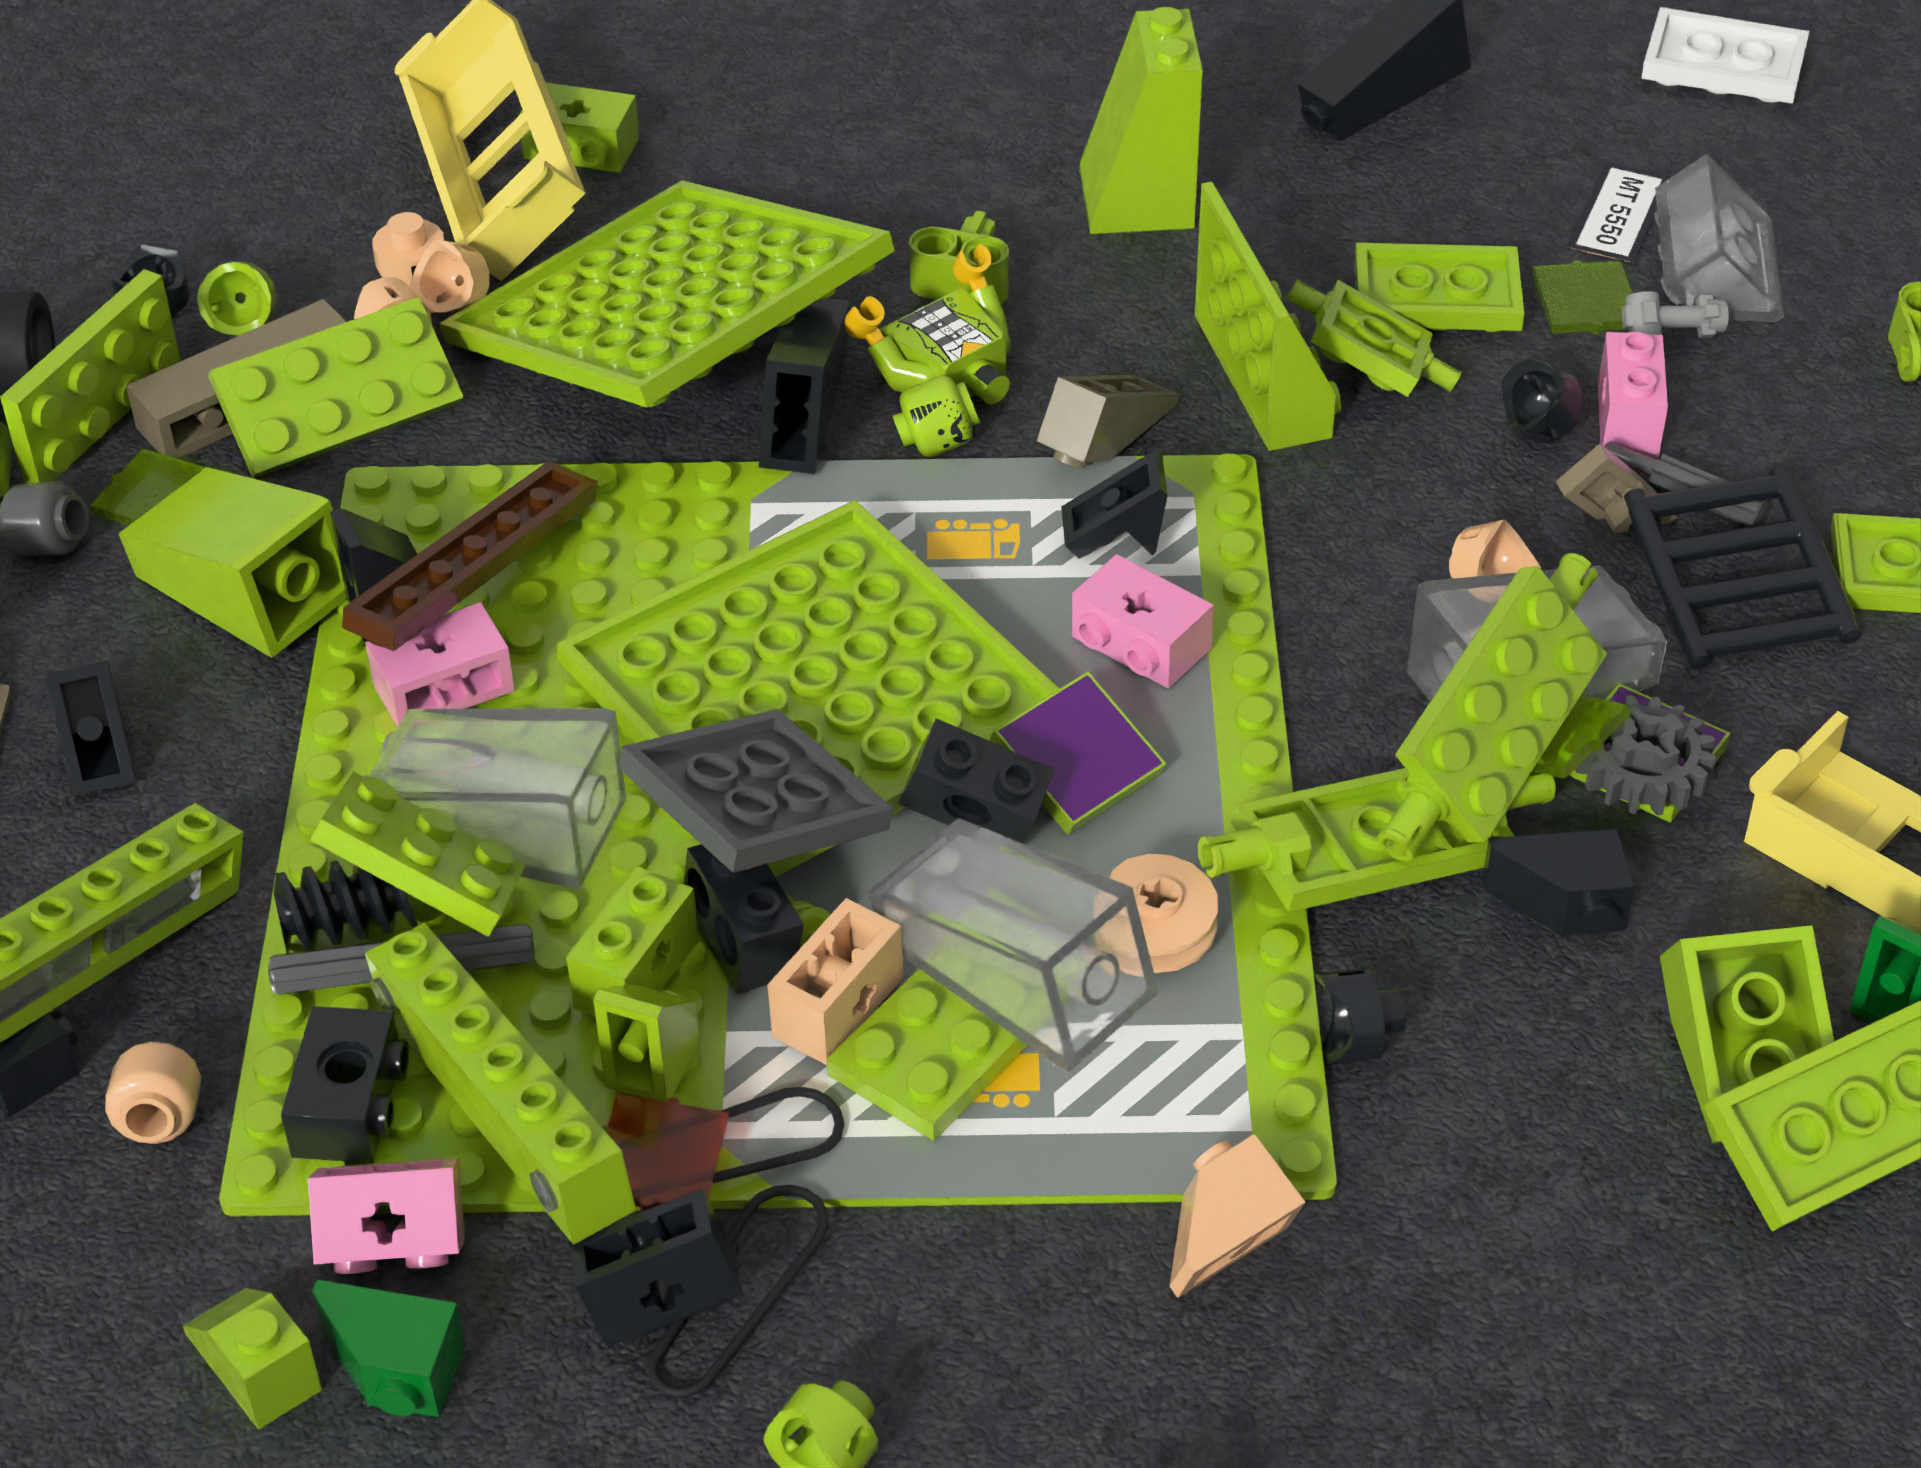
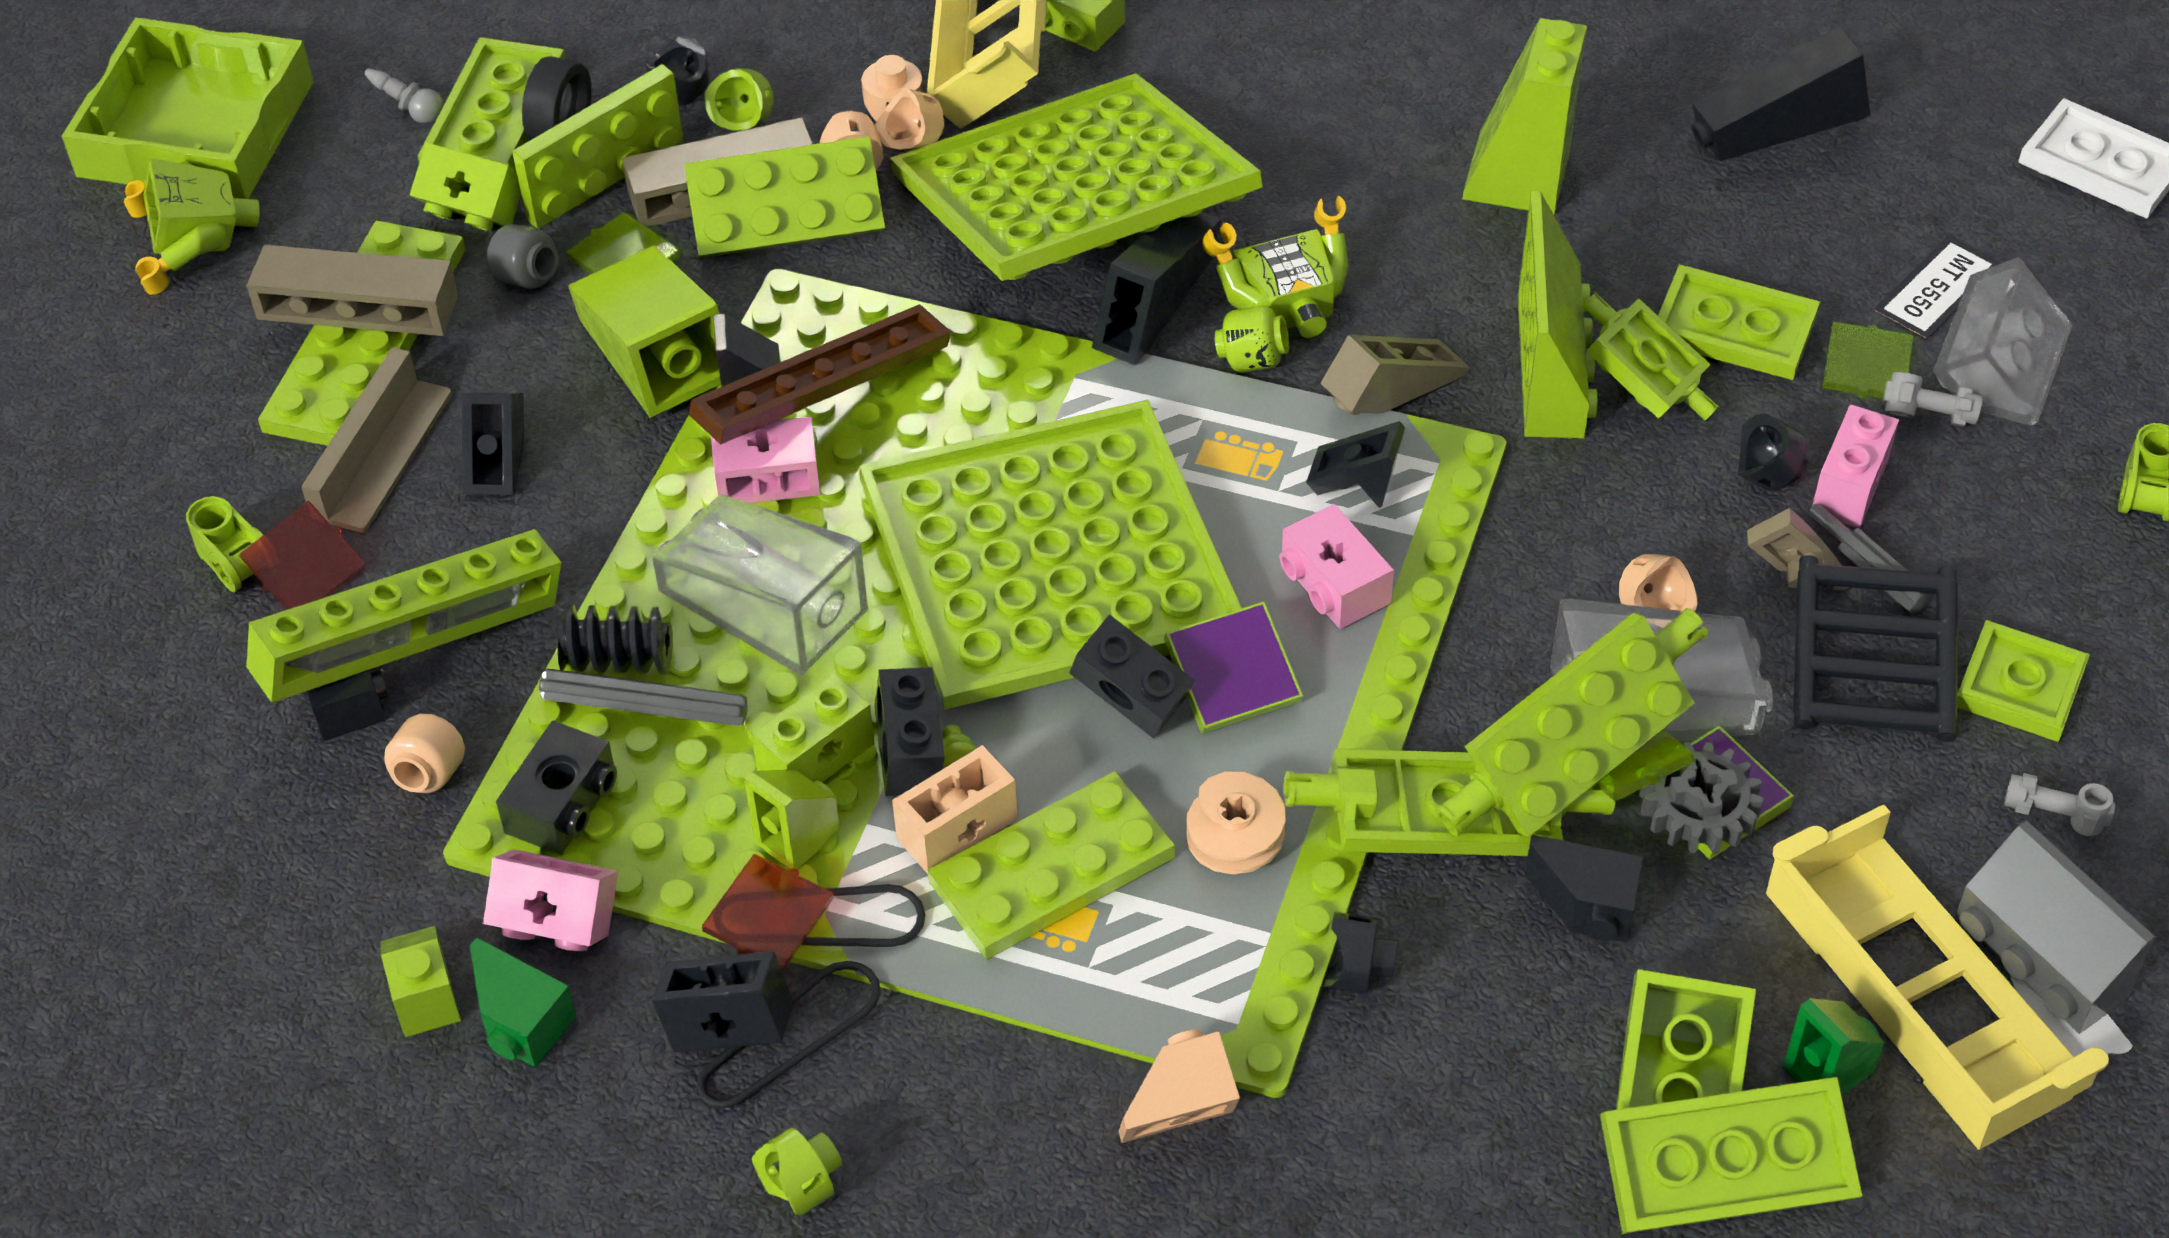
camera: 20 degrees right, 5 degrees up
lime plate [310,771,526,937] -> none
lime piece [364,923,636,1245] -> none
dark grey plate [619,709,894,873] -> none
clear slope [867,818,1159,1072] -> none
lime beam [909,211,1009,304] -> none

